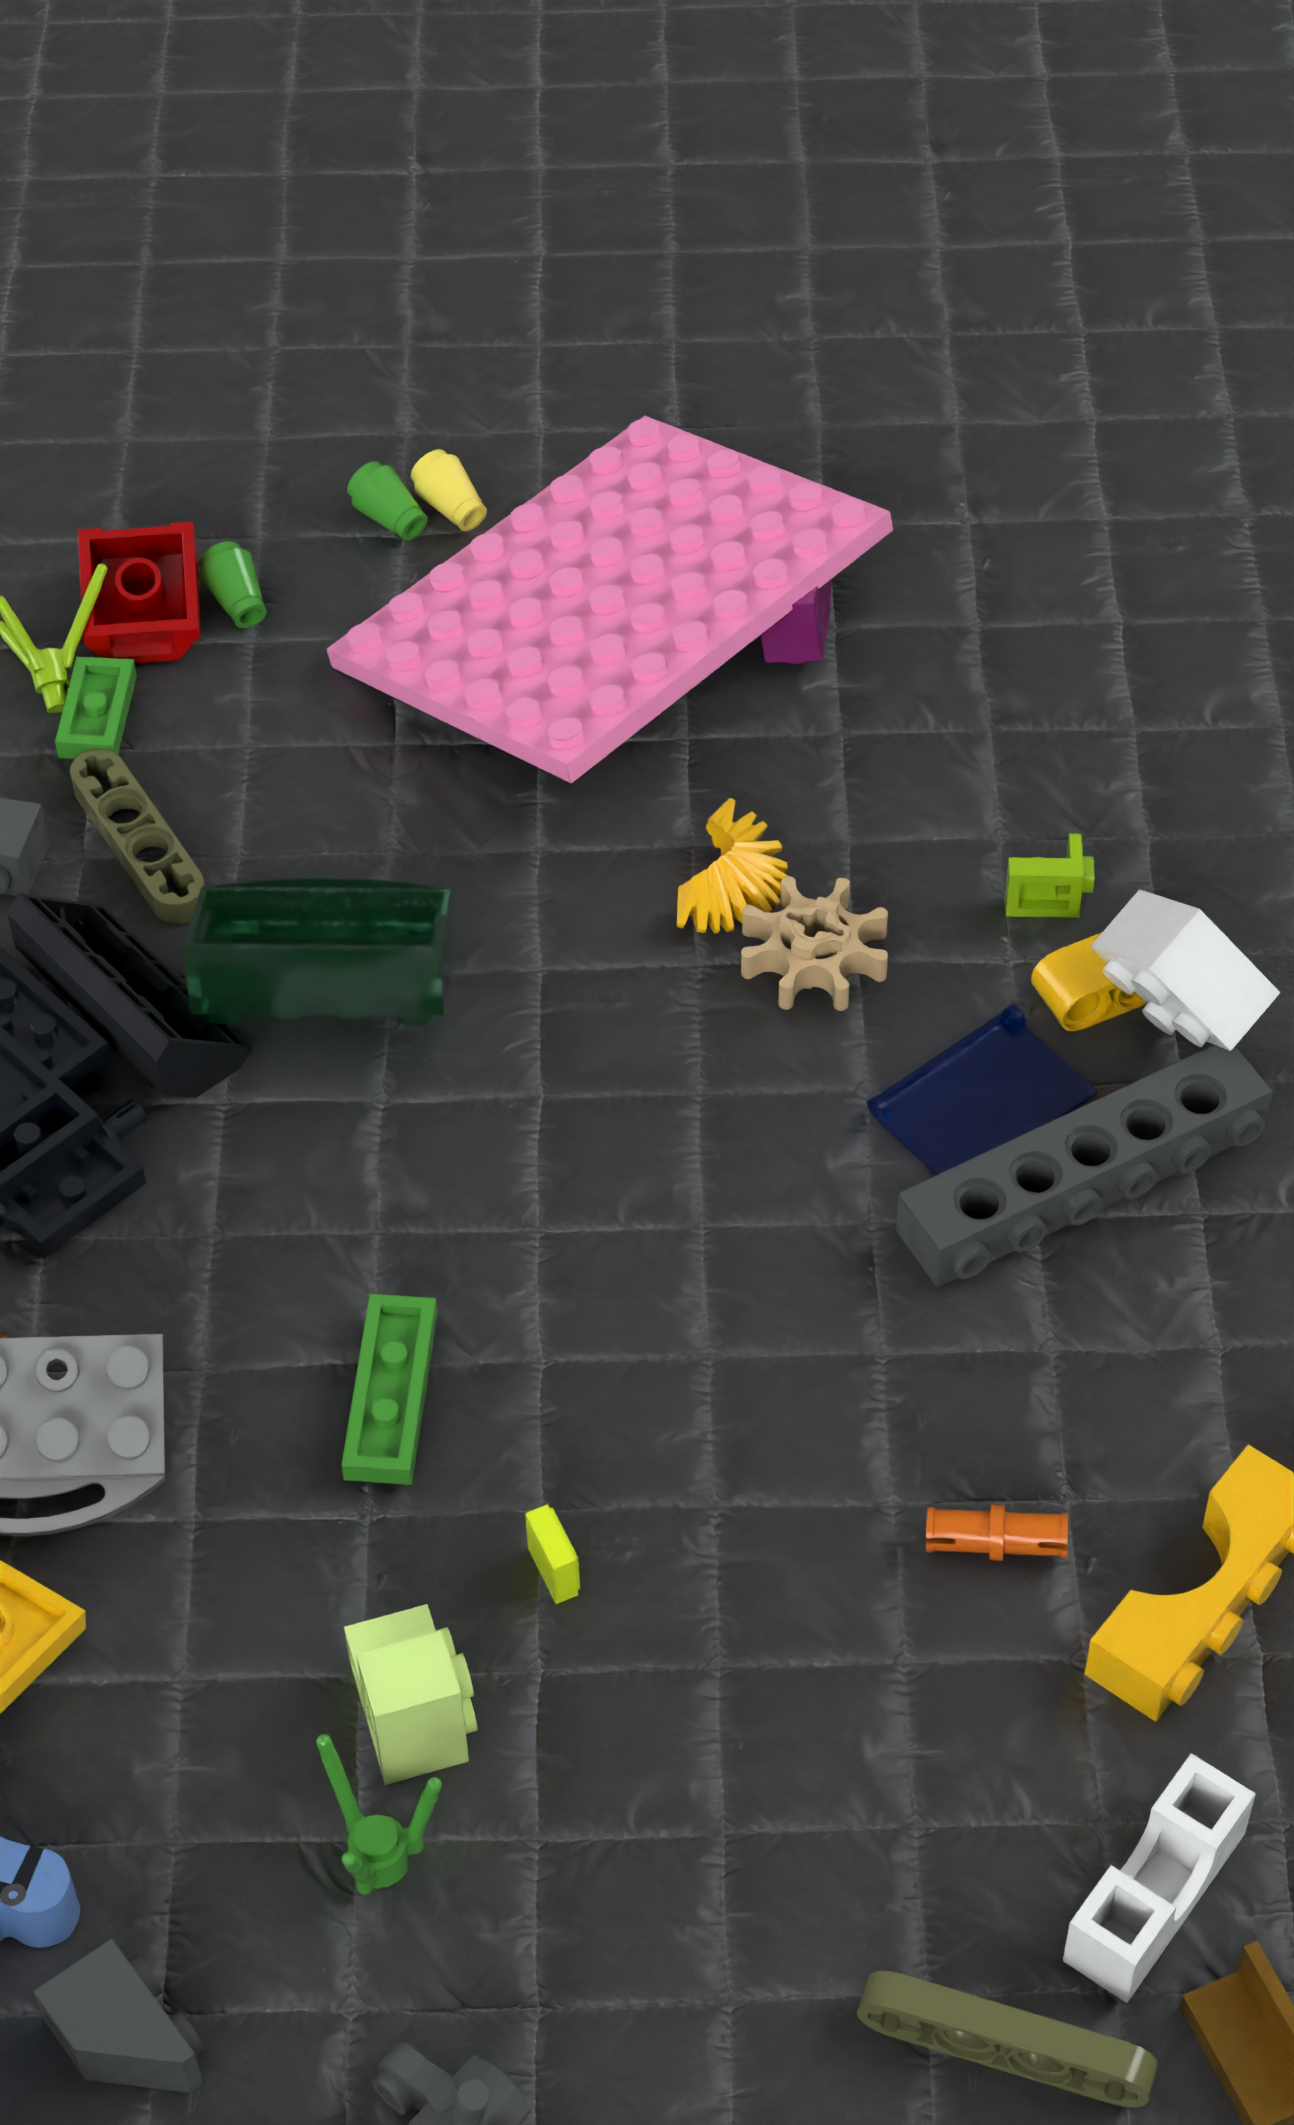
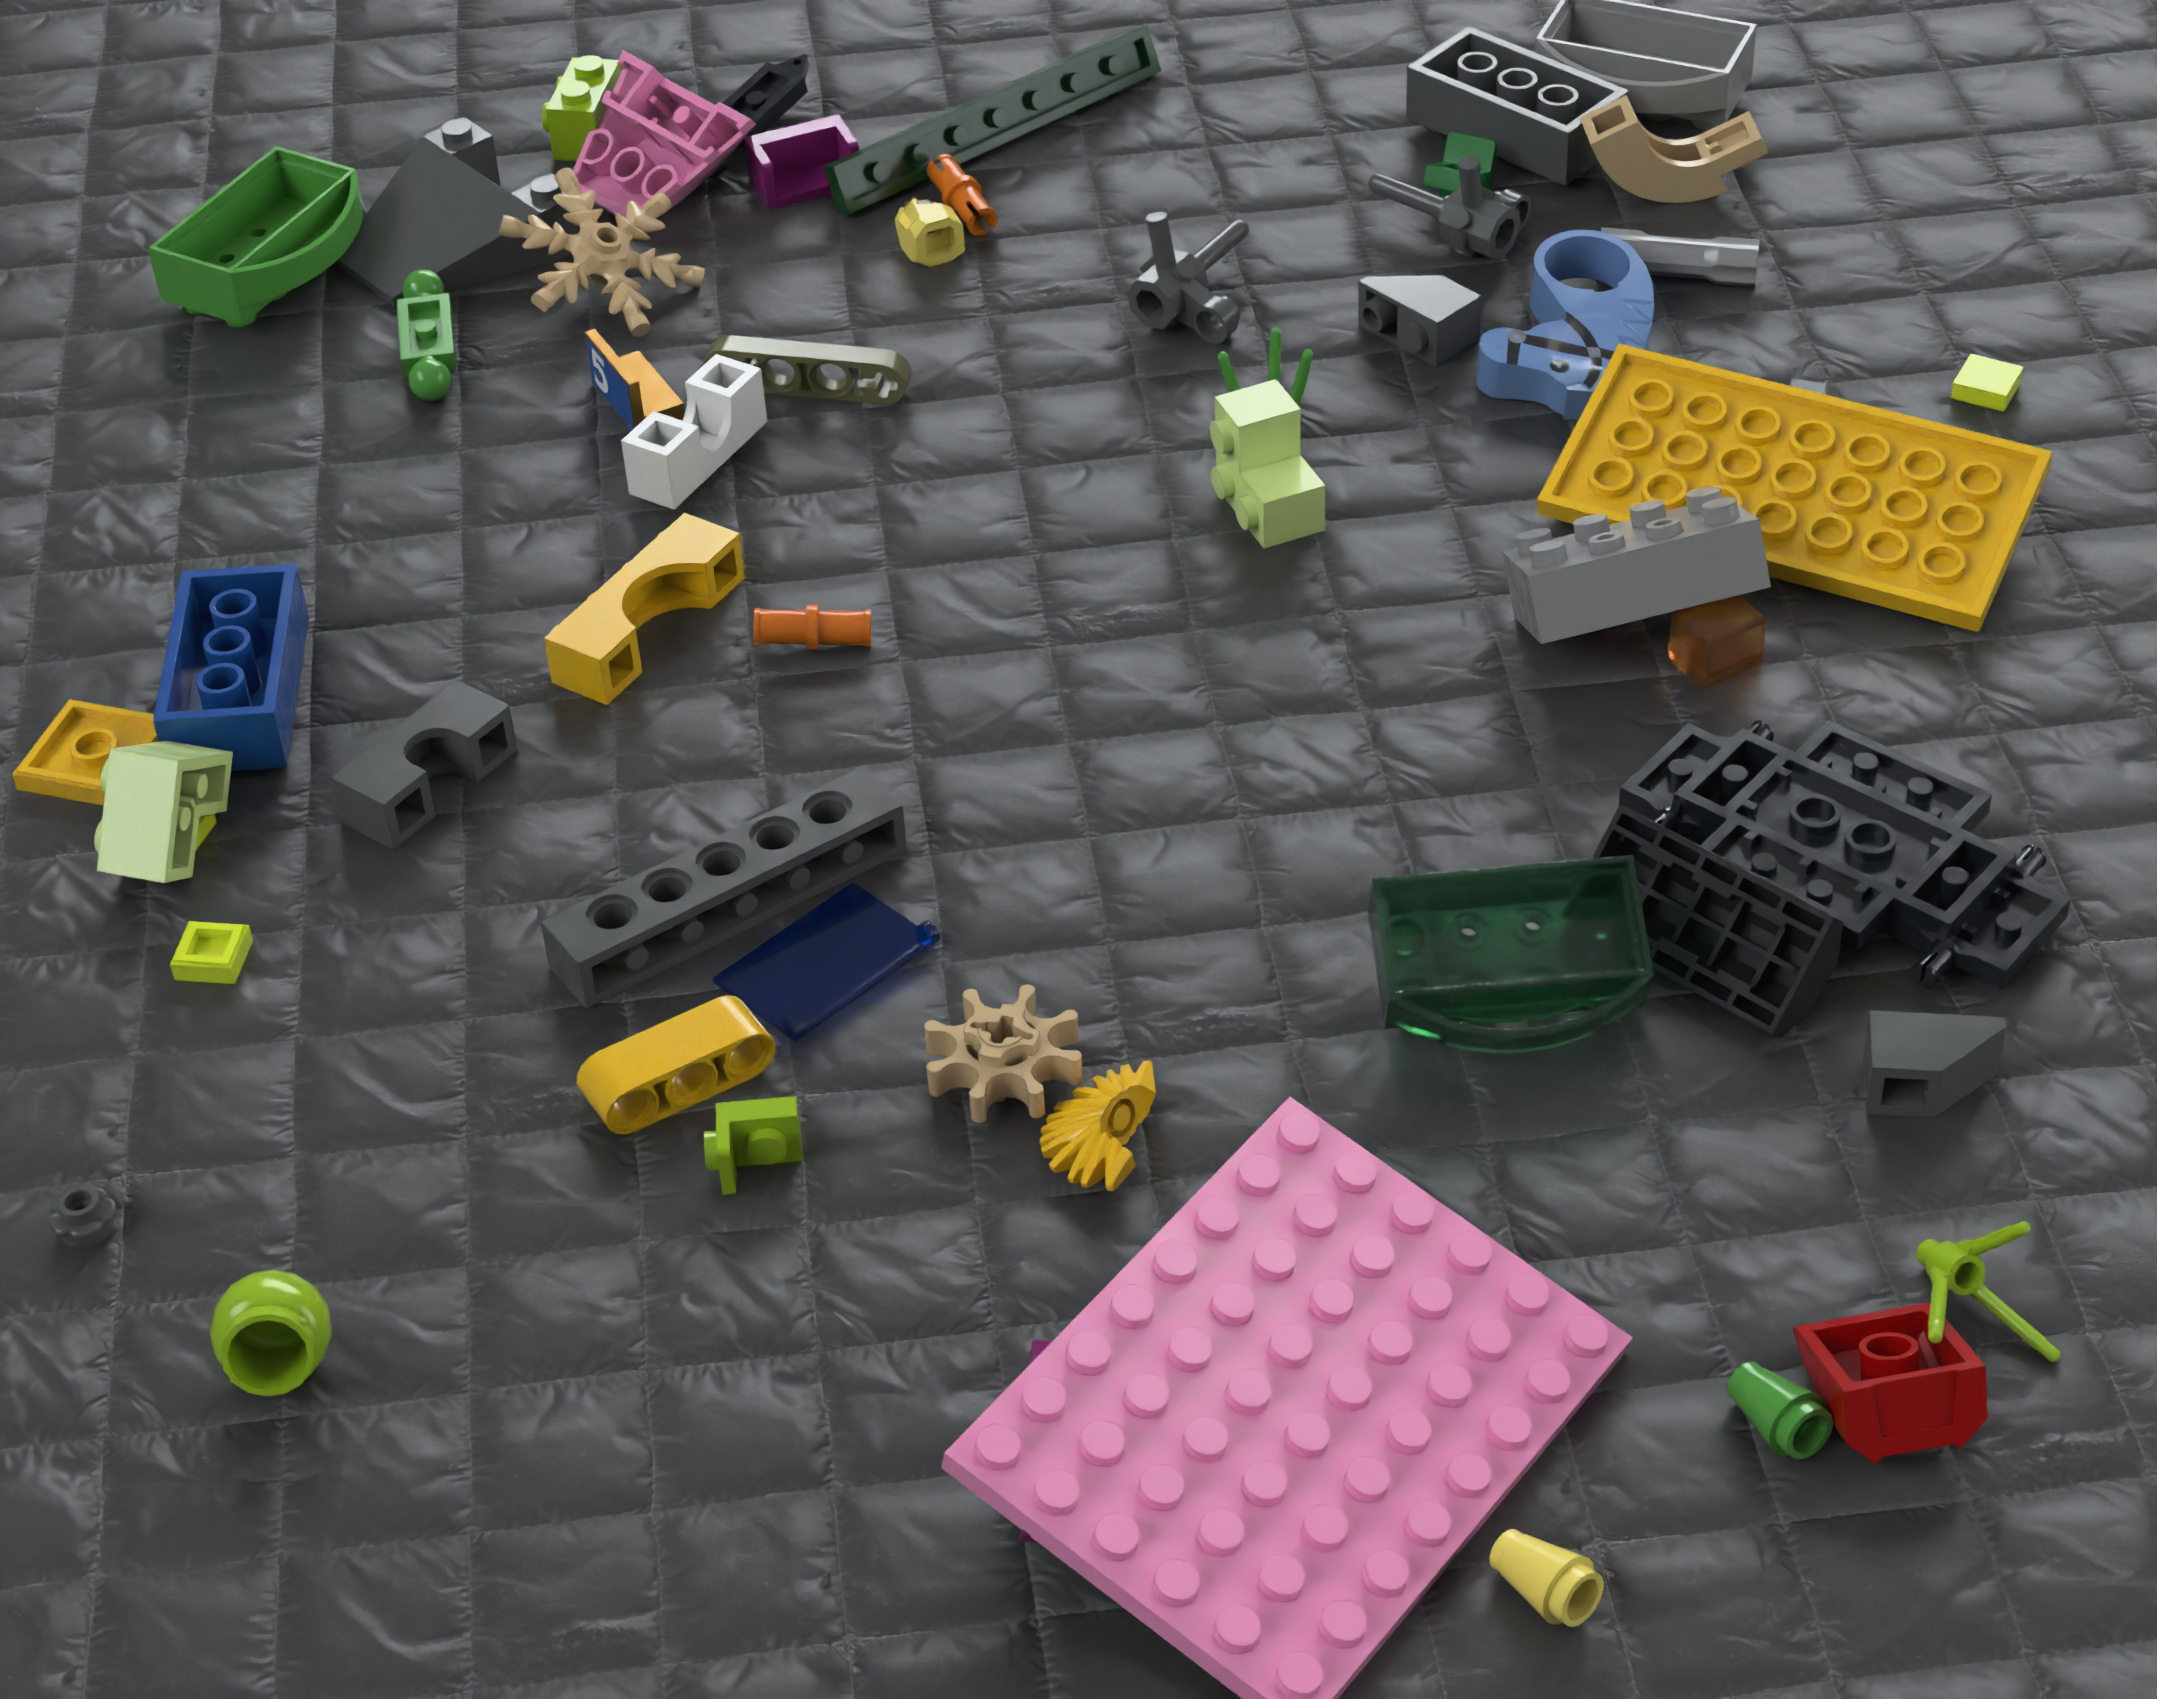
camera: 175 degrees right, 10 degrees down
bright green plate [55,656,137,759] -> none
olive beam [70,749,208,925] -> none
bright green plate [341,1294,438,1485] -> none
bright green cone [347,461,428,541] -> none
neon yellow tile [525,1504,580,1604] -> none
white piece [1090,889,1281,1051] -> none

